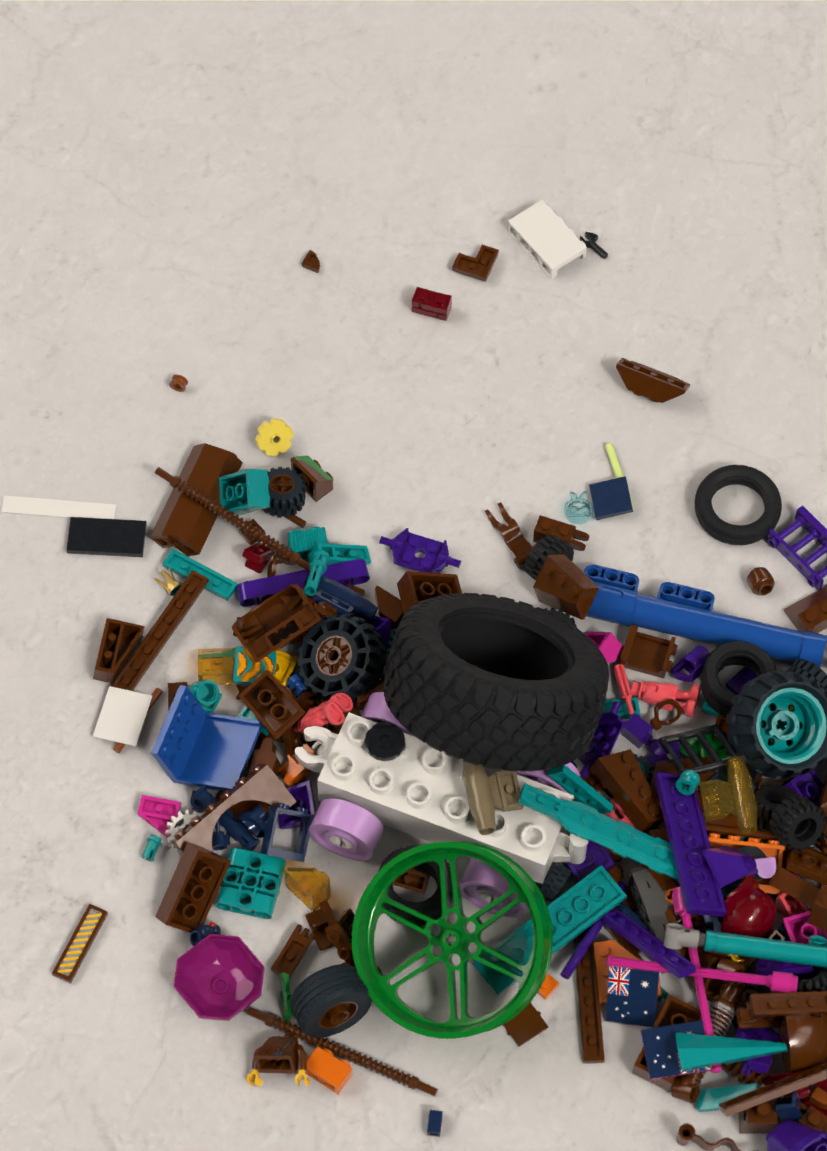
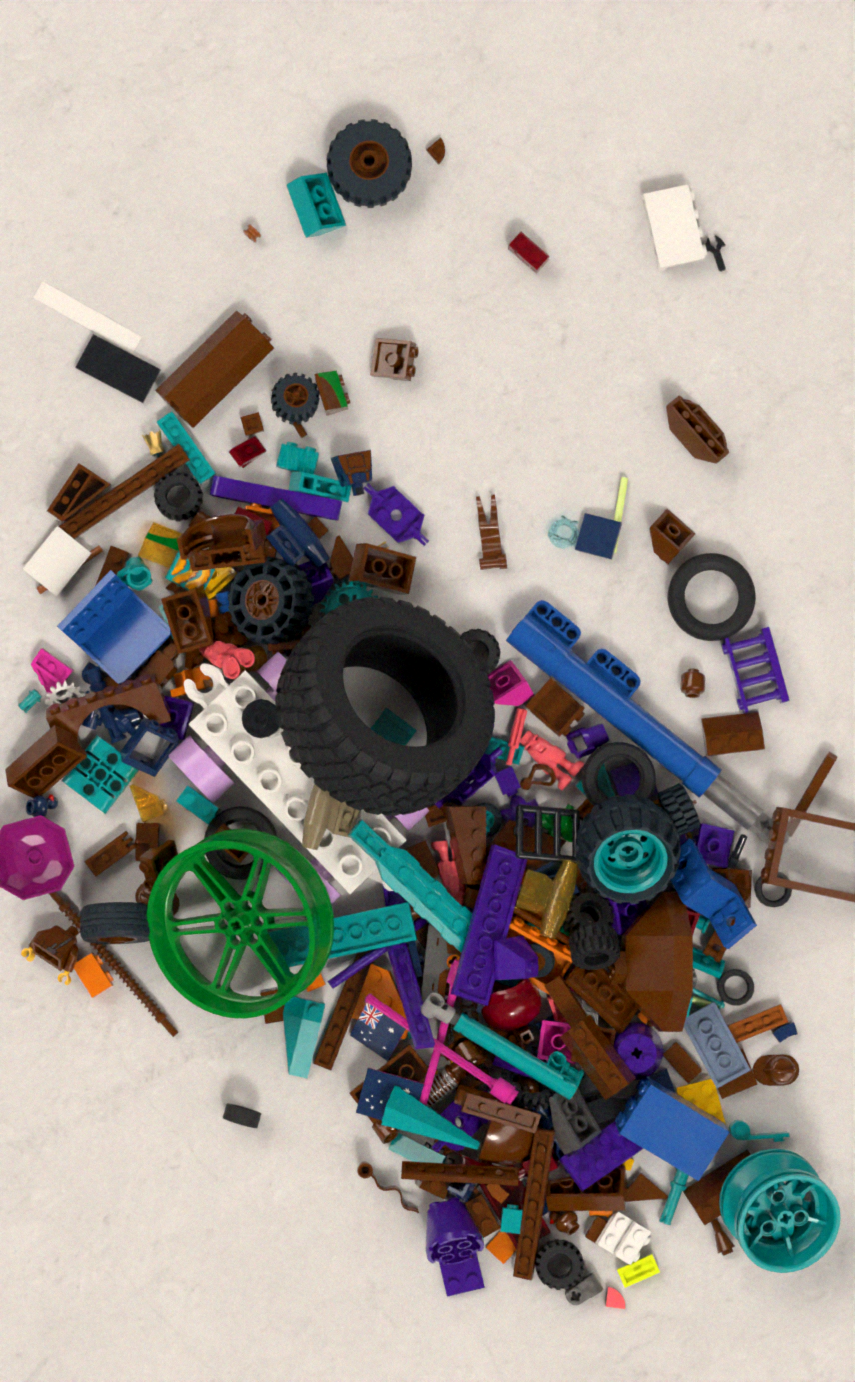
camera: 20 degrees right, 25 degrees up
reddish brown hose [155,467,311,572] -> none
teal brick [219,469,270,515] -> none
light yellow plant [255,418,294,456] -> none
reddish brown piece [267,554,294,577] -> none
green piece [279,972,293,1021] -> none
teal pin [304,550,330,596] -> none
reddish brown tile [315,601,339,616] -> none
dark blue piece [427,1110,443,1137] -> none
reddish brown plate [452,244,499,282] -> none
black tyre [524,534,574,580] -> none
reddish brown hinge [533,515,590,551] -> none
reddish brown wedge [533,554,599,620] -> none
black wheel [540,862,572,901] -> none
teal plate [547,765,614,814] -> none
teal wheel [676,770,700,795] -> none
tile [754,857,776,878] -> none
none -> black tyre [154,472,203,522]
none -> teal window [176,785,221,824]
none -> black tyre [223,1103,261,1128]
none -> teal wedge [283,996,325,1079]
none -> teal slope [286,172,346,238]
none -> black wheel [326,119,412,208]
none -> torso [331,450,372,496]
none -> plate [370,338,419,381]
none -> reddish brown slope [649,509,696,564]

